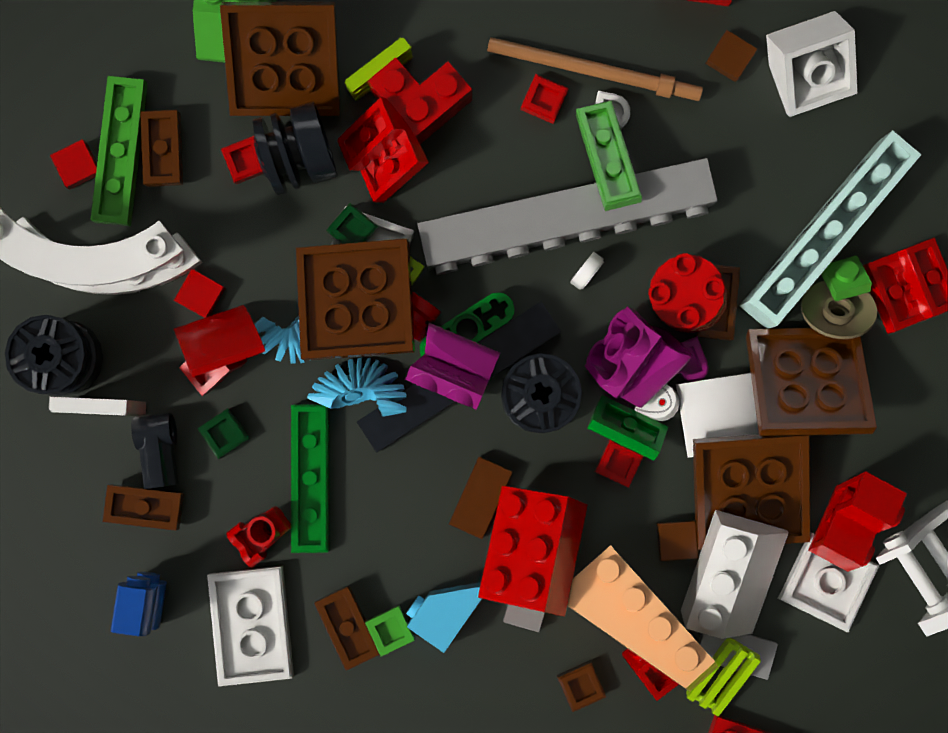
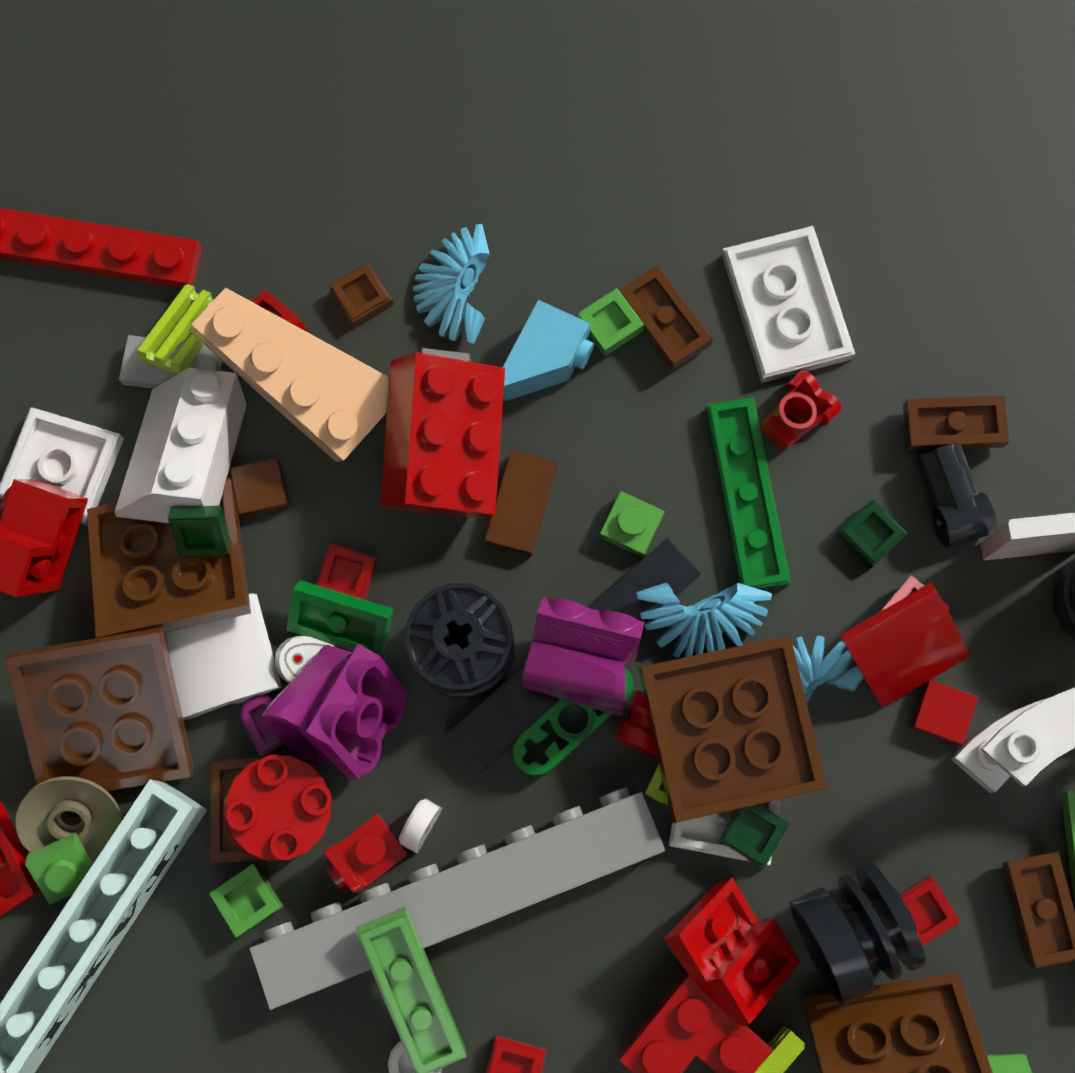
camera: 175 degrees right, 10 degrees down
blue brick [111,572,167,636] -> none
none -> dark green tile [167,505,231,556]
none -> bright green plate [209,864,284,938]
none -> red bracket [324,813,410,893]
none -> medium azure hair [413,224,490,345]
none -> bright green plate [600,491,665,558]

